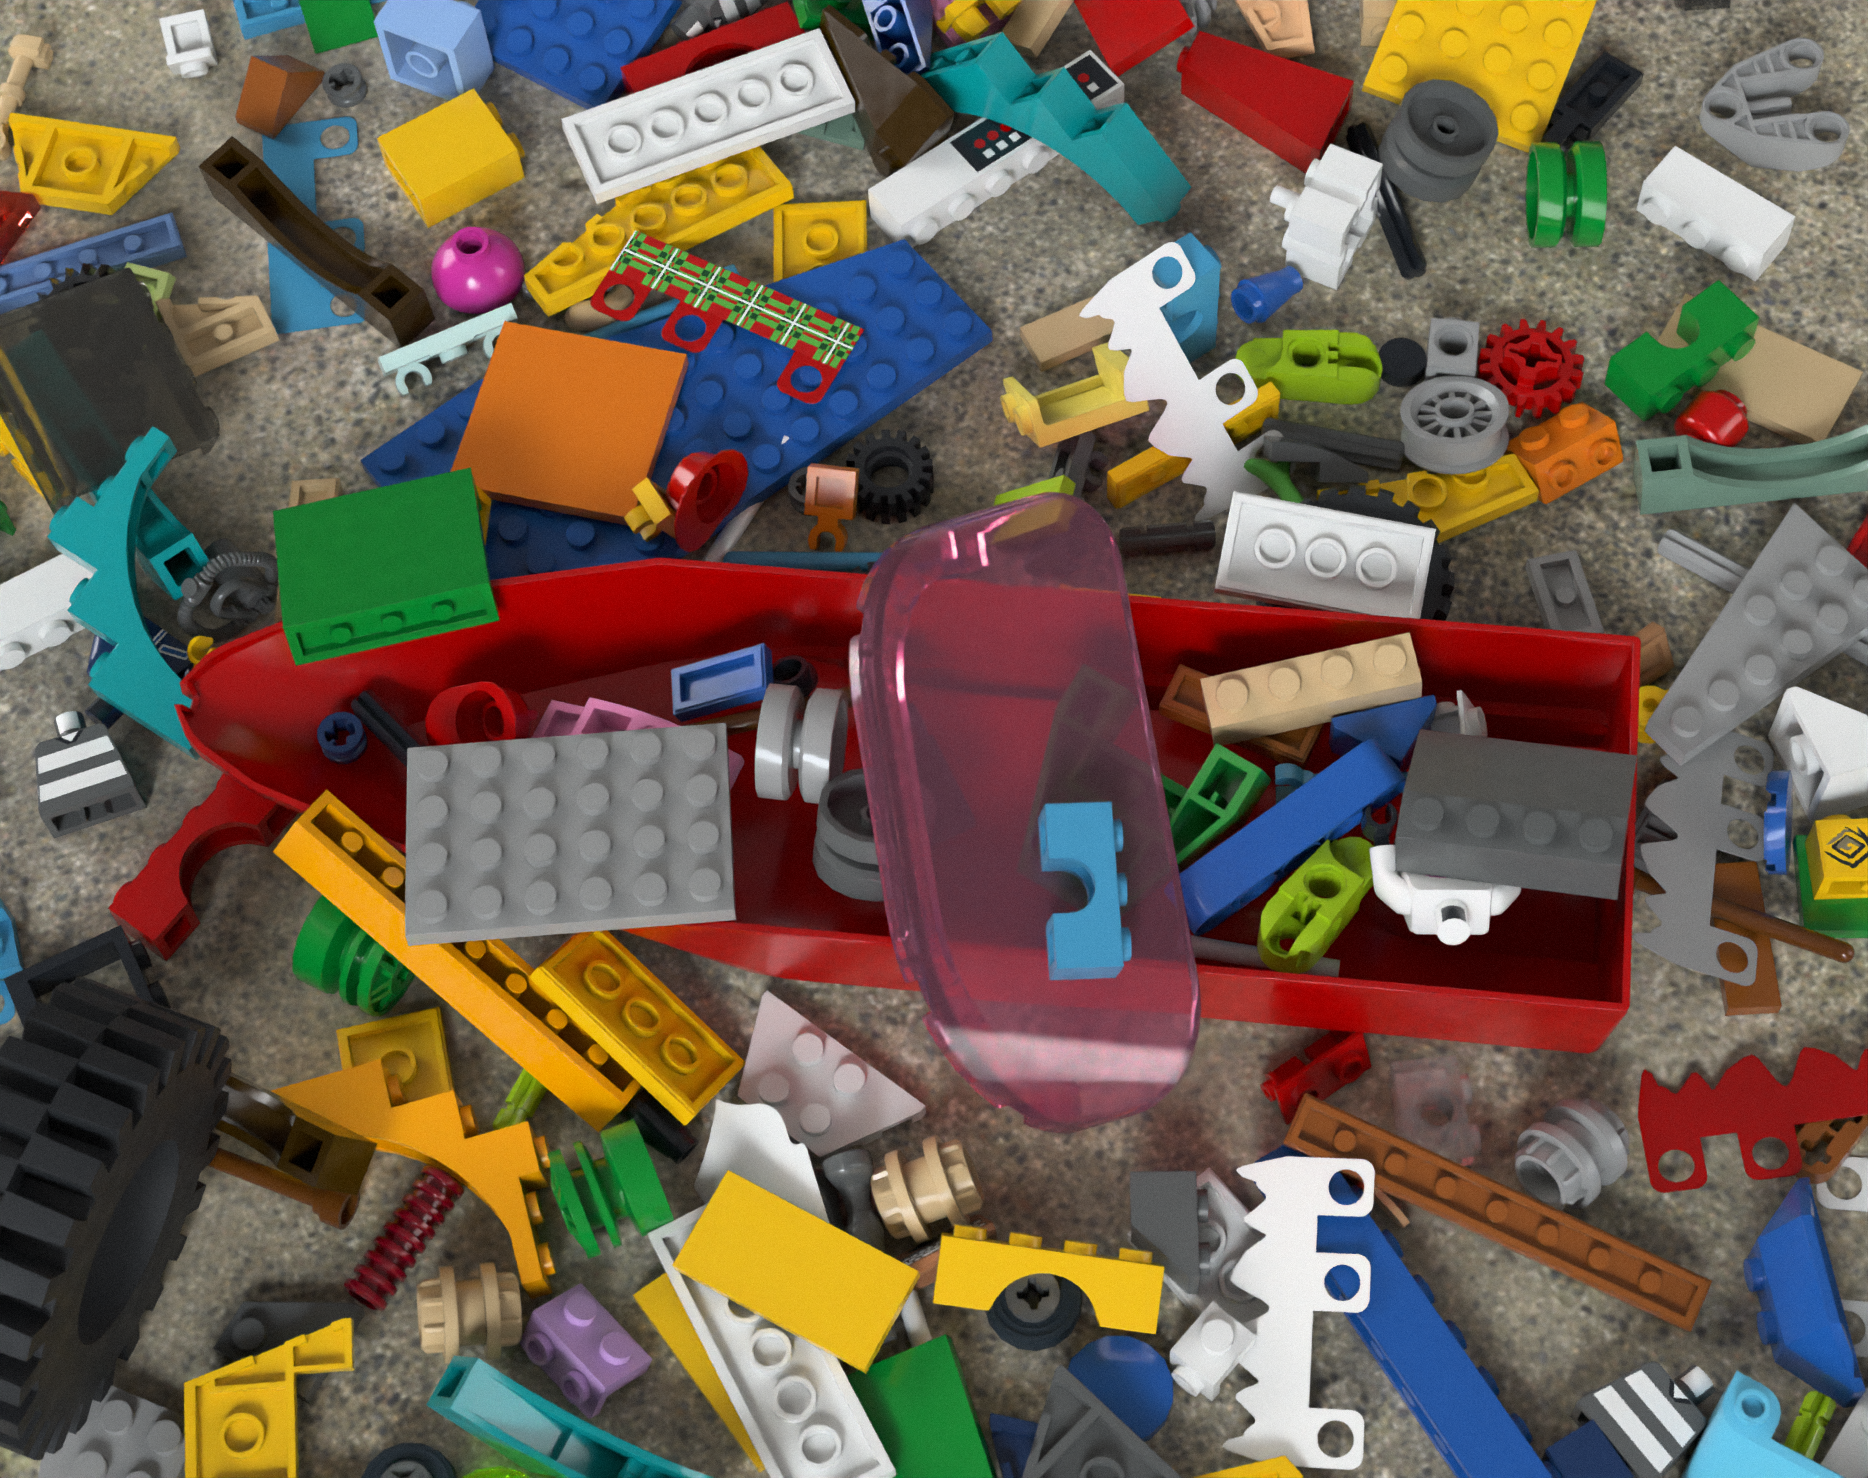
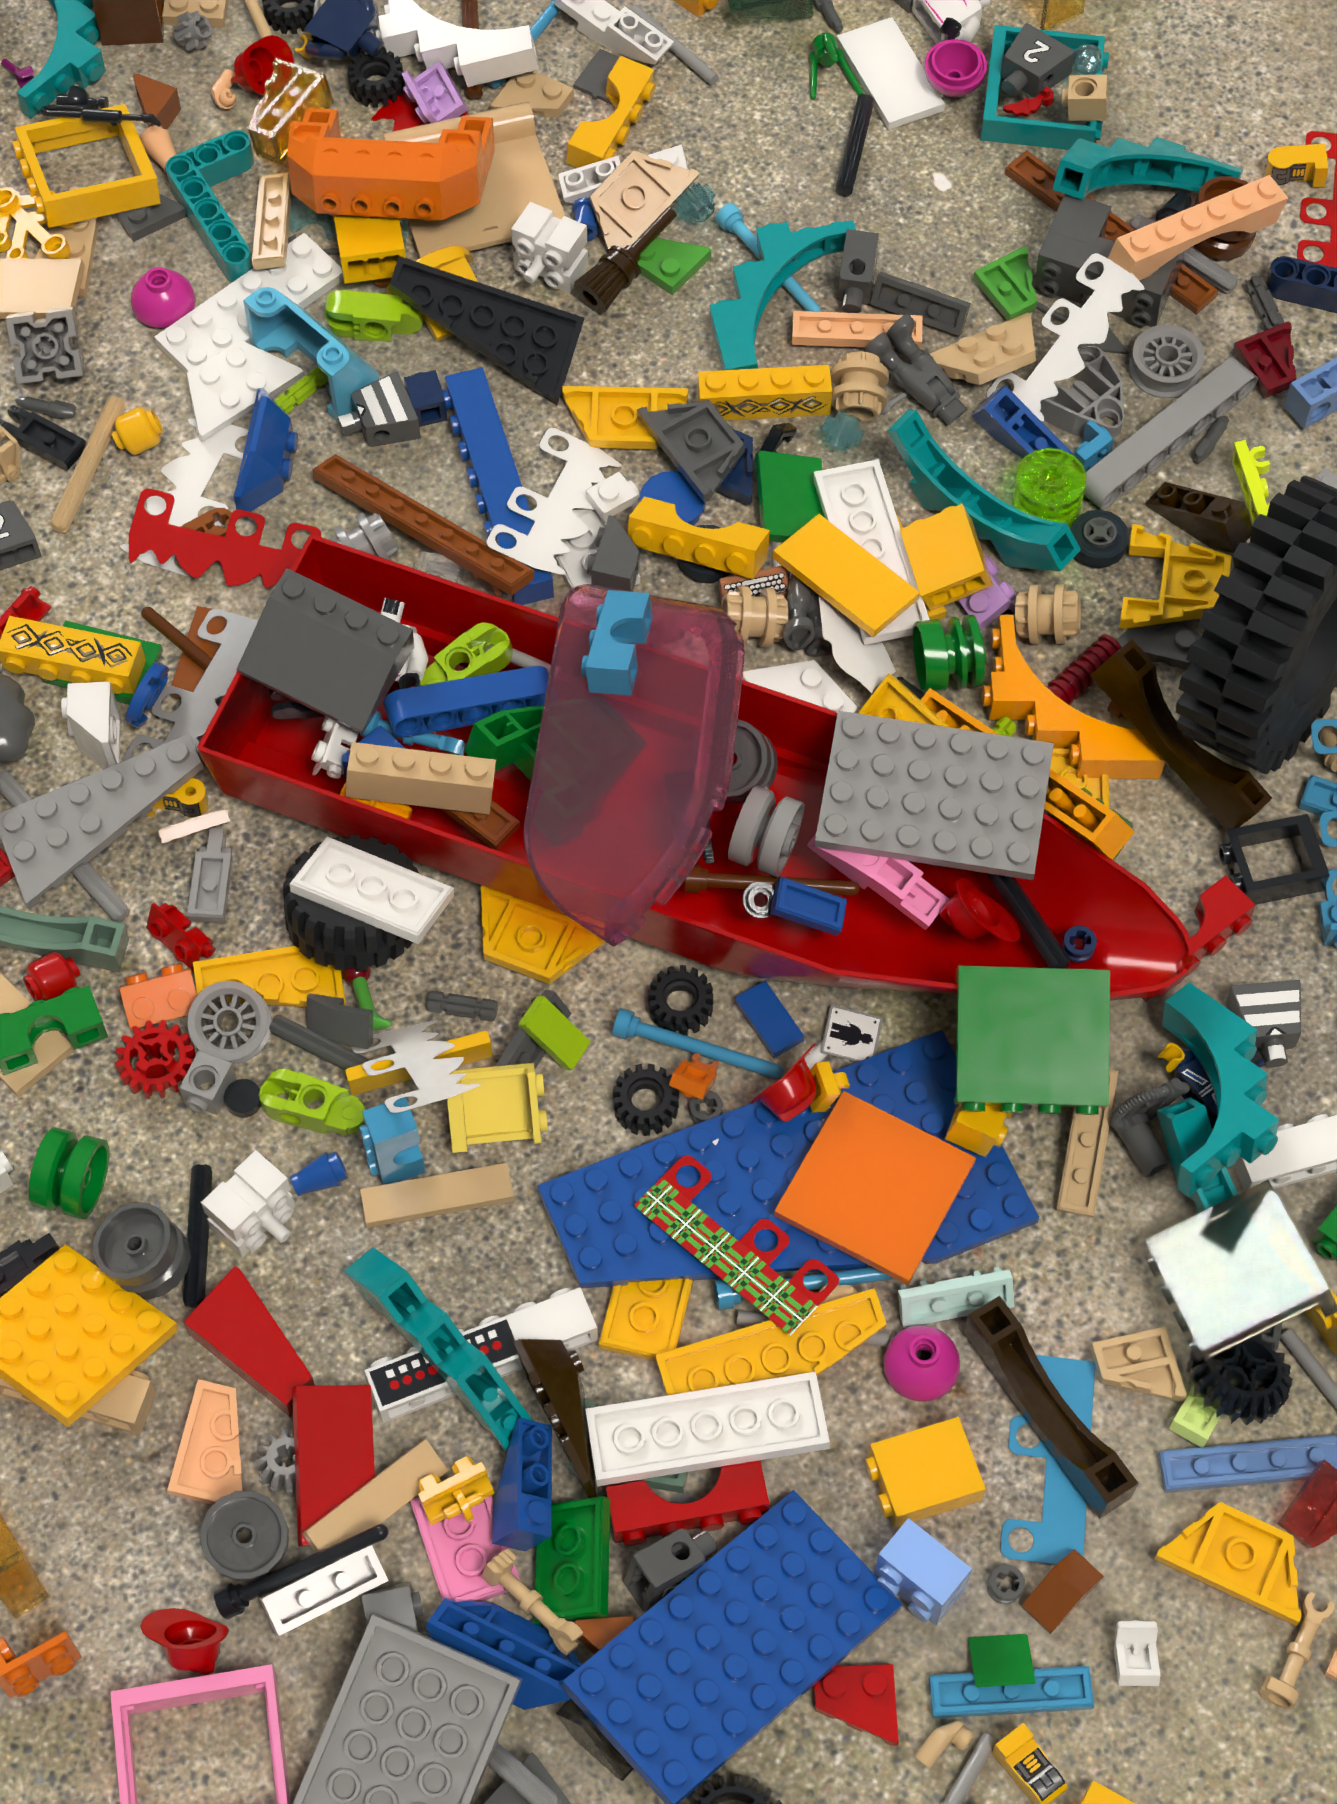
camera: 170 degrees left, 0 degrees up
none -> red hinge [146,903,216,972]
none -> yellow brick [899,504,994,611]

